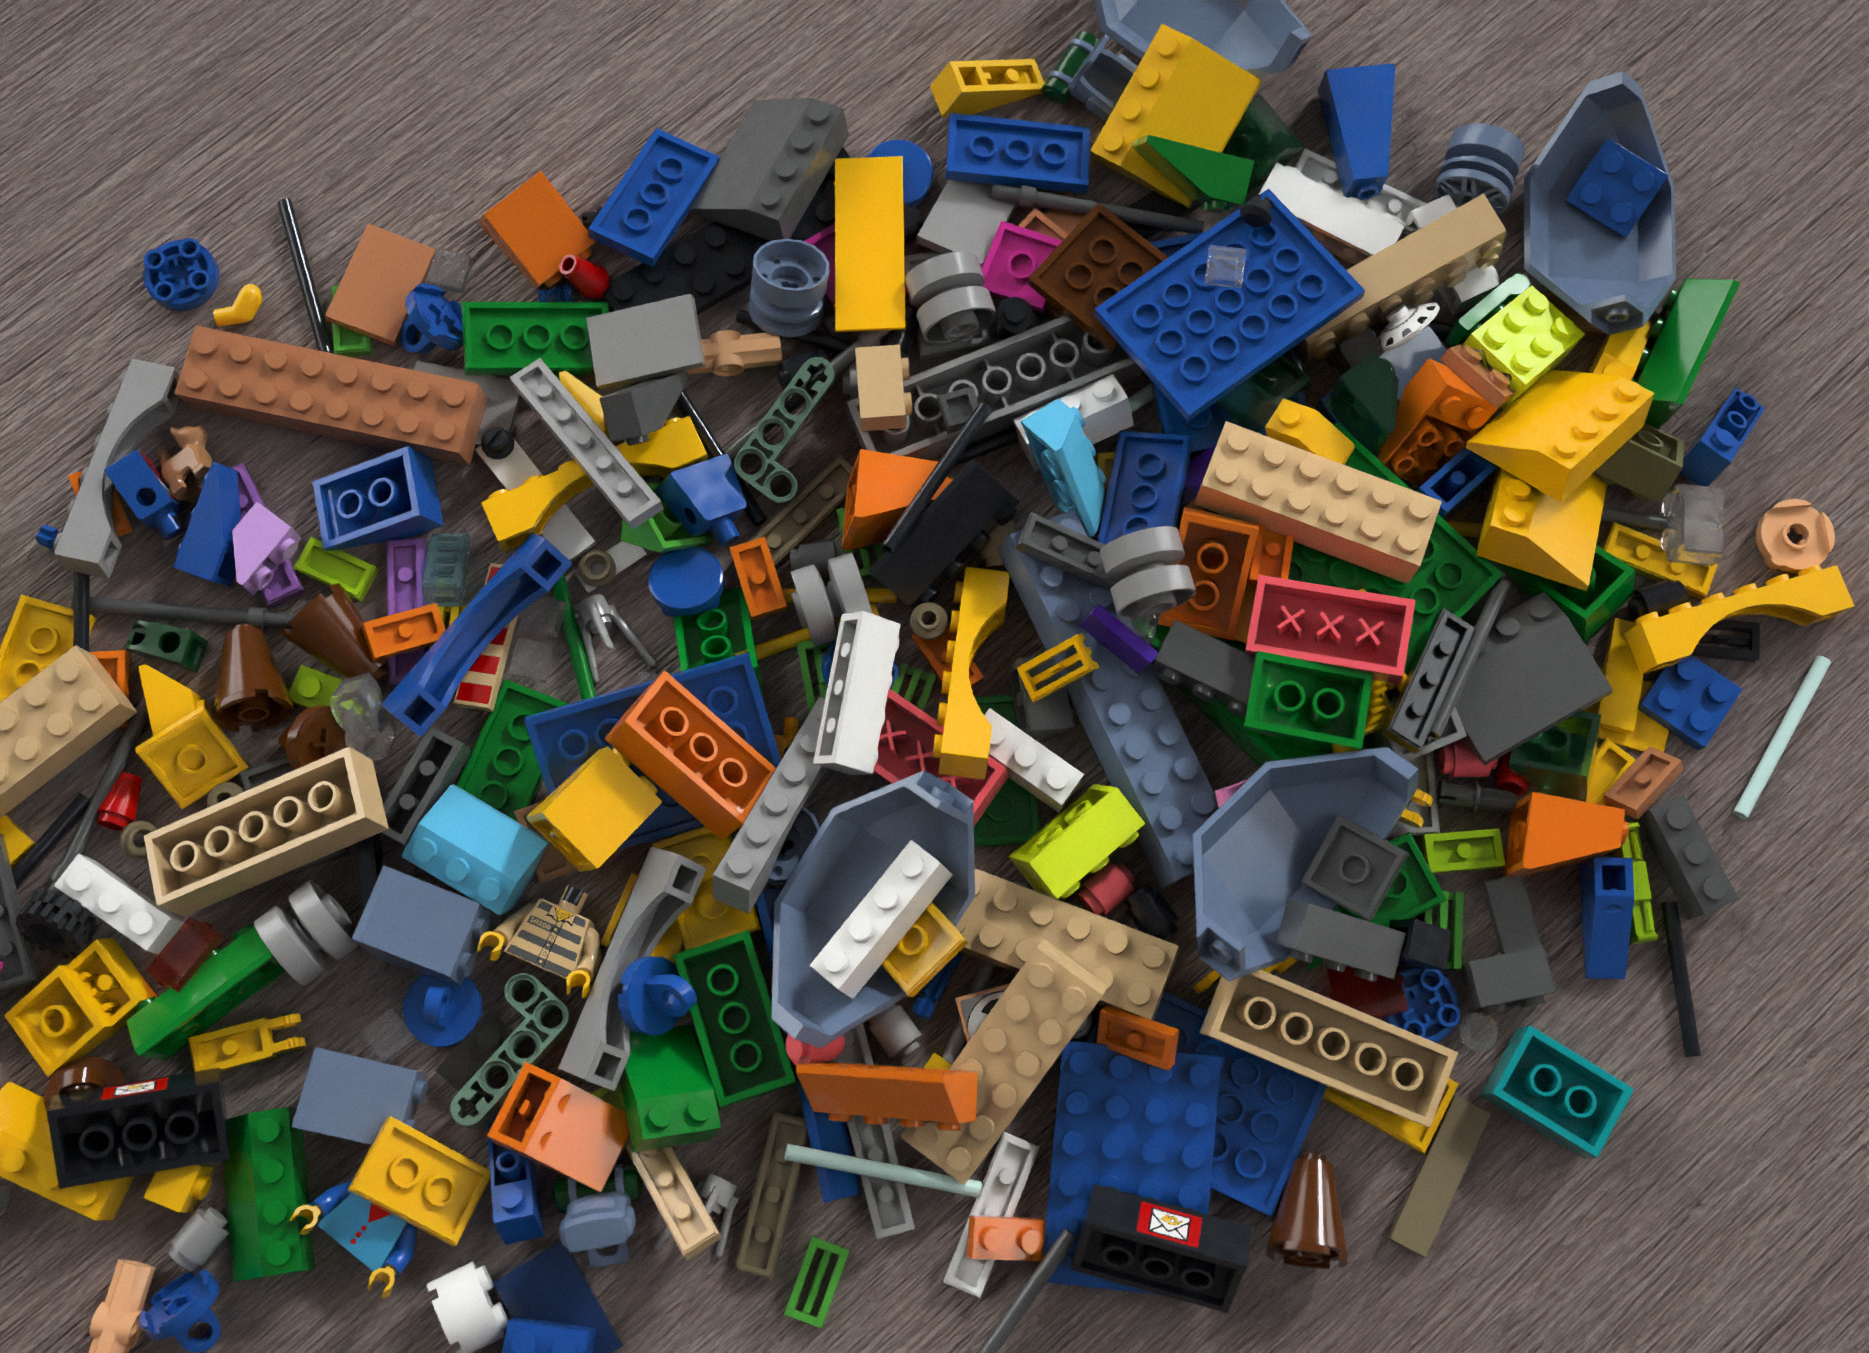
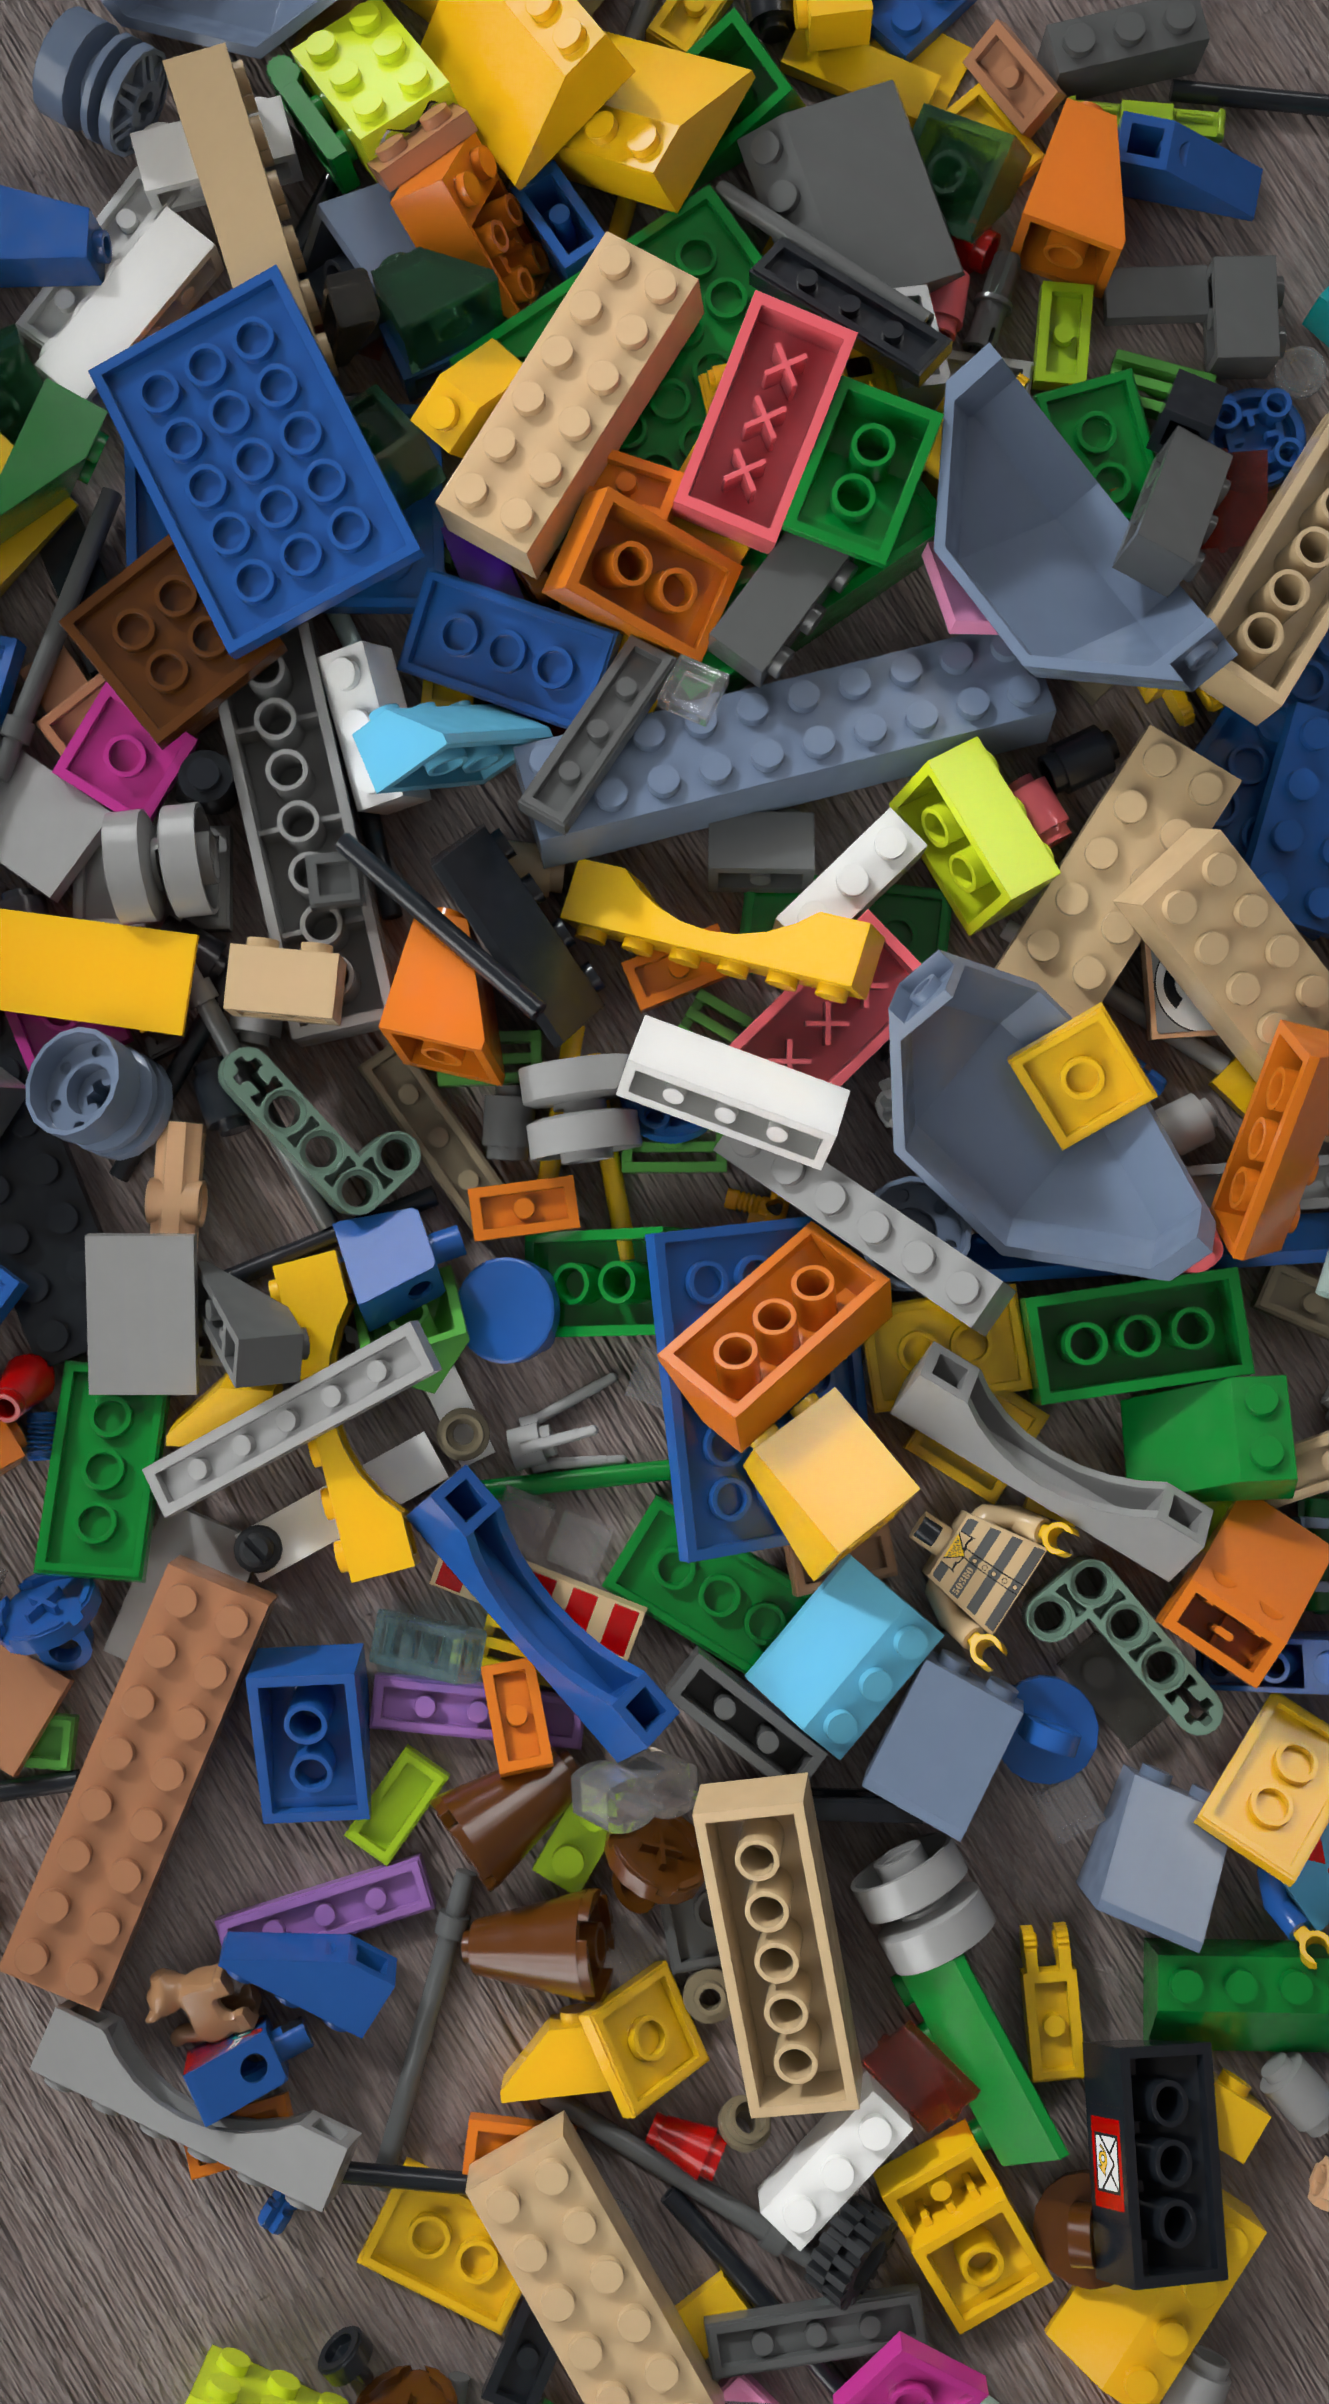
camera: 80 degrees left, 10 degrees up
dark green leg [125,620,208,673] -> none
lavender slope [232,502,302,596] -> none
blue tile [618,957,697,1035] -> none
white brick [810,840,953,999] -> none
dark tan plate [910,602,948,640] -> none
yellow tile [1017,633,1100,702] -> none
dark purple tile [1079,604,1158,674] -> none
orange plate [1096,1005,1179,1071] -> none
light grey wheel [1099,526,1196,618] -> none
clear tile [1205,245,1247,288] -> none
black piece [1240,195,1272,228] -> none
dark grey tile [1300,815,1409,922] -> none
white dish [1374,302,1440,352] -> none

